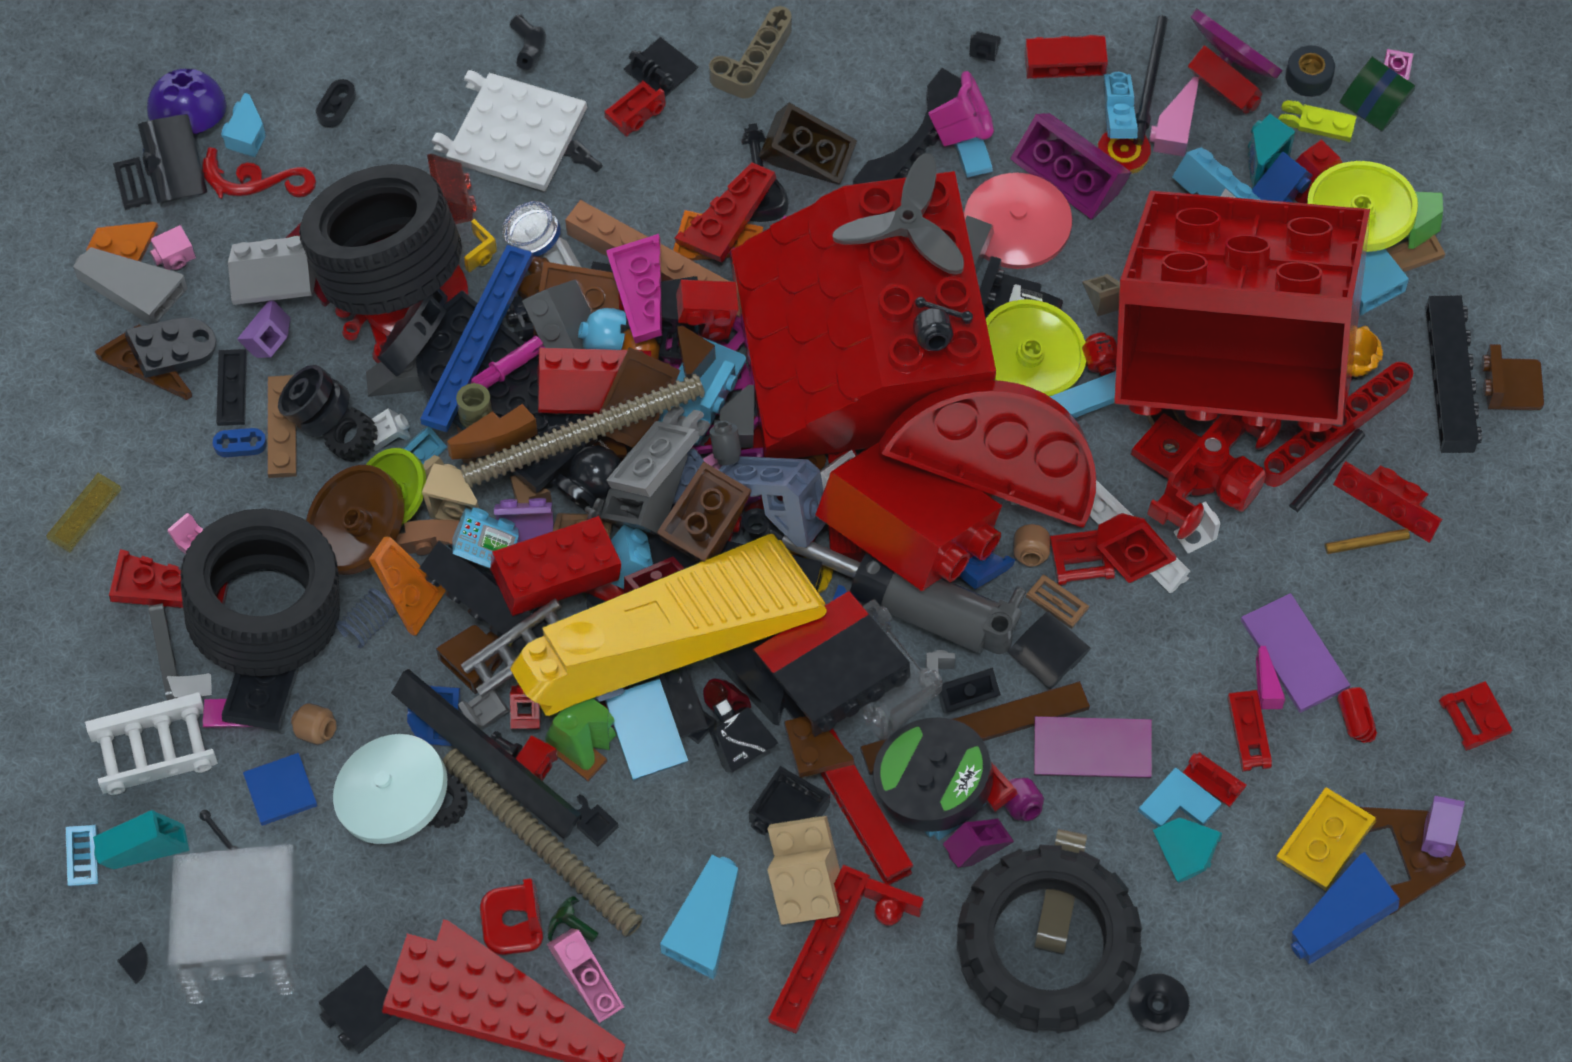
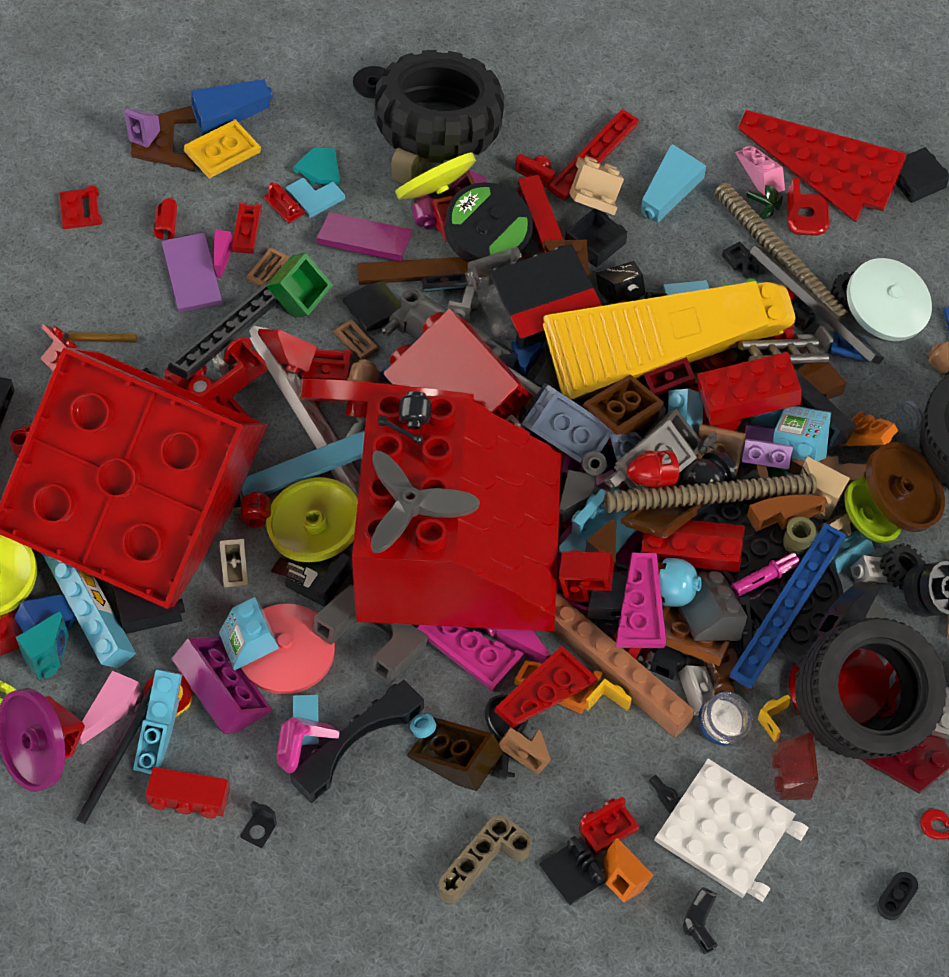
camera: 170 degrees left, 5 degrees down
none -> black tile [168,279,279,380]
none -> medium azure slope [219,597,279,670]
none -> medium nougat tile [246,247,289,287]
none -> green piece [266,253,333,318]
none -> neon yellow dish [395,152,476,200]
none -> medium azure tile [410,713,436,738]
none -> medium nougat slope [498,727,551,774]
none -> yellow bracket [585,679,632,711]
none -> orange slope [603,838,654,902]
none -> red helmet [626,450,679,488]

